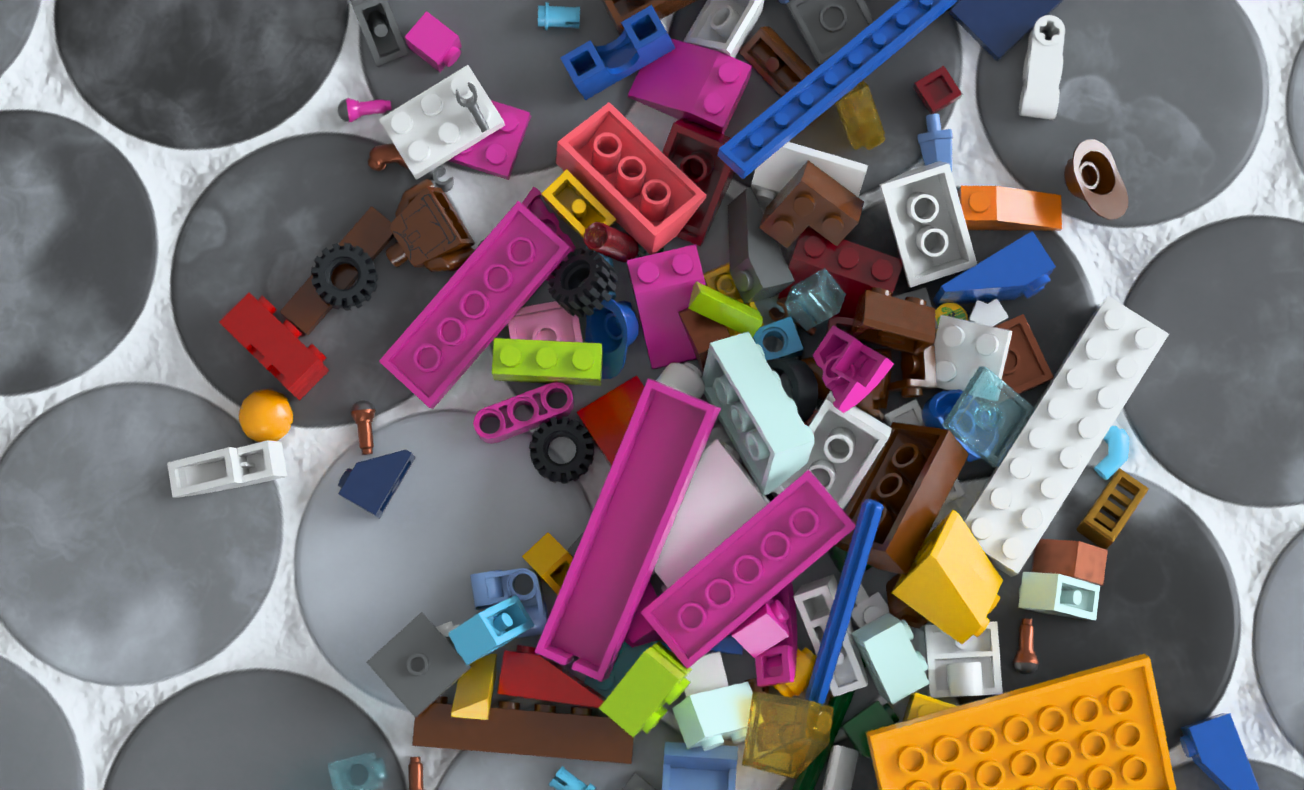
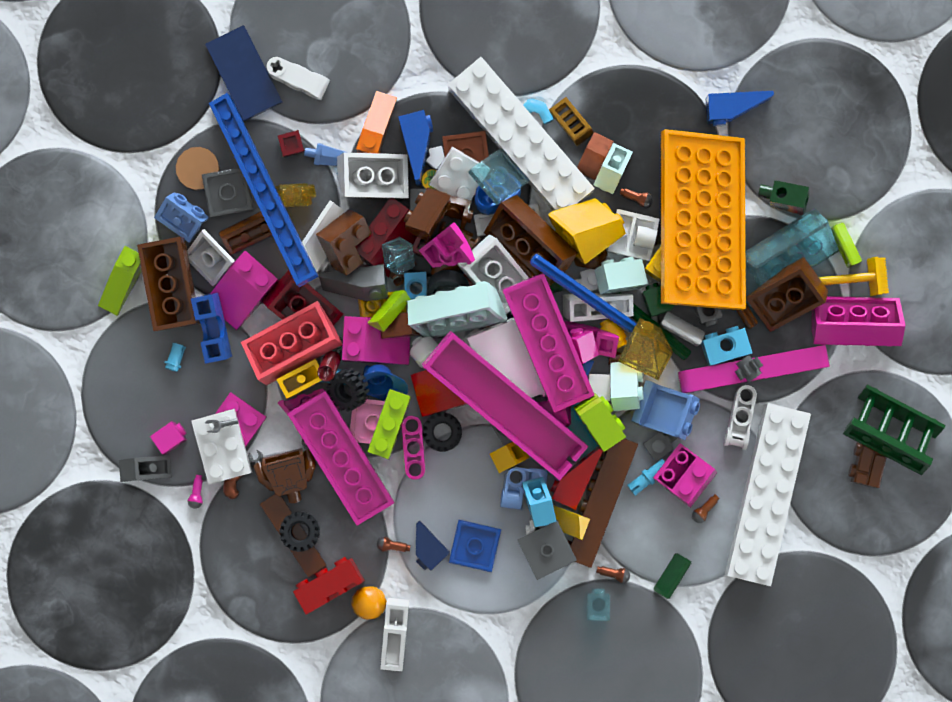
camera: 75 degrees left, 5 degrees up
piece [1064,139,1128,220] -> none
none -> blue tile [449,520,501,572]

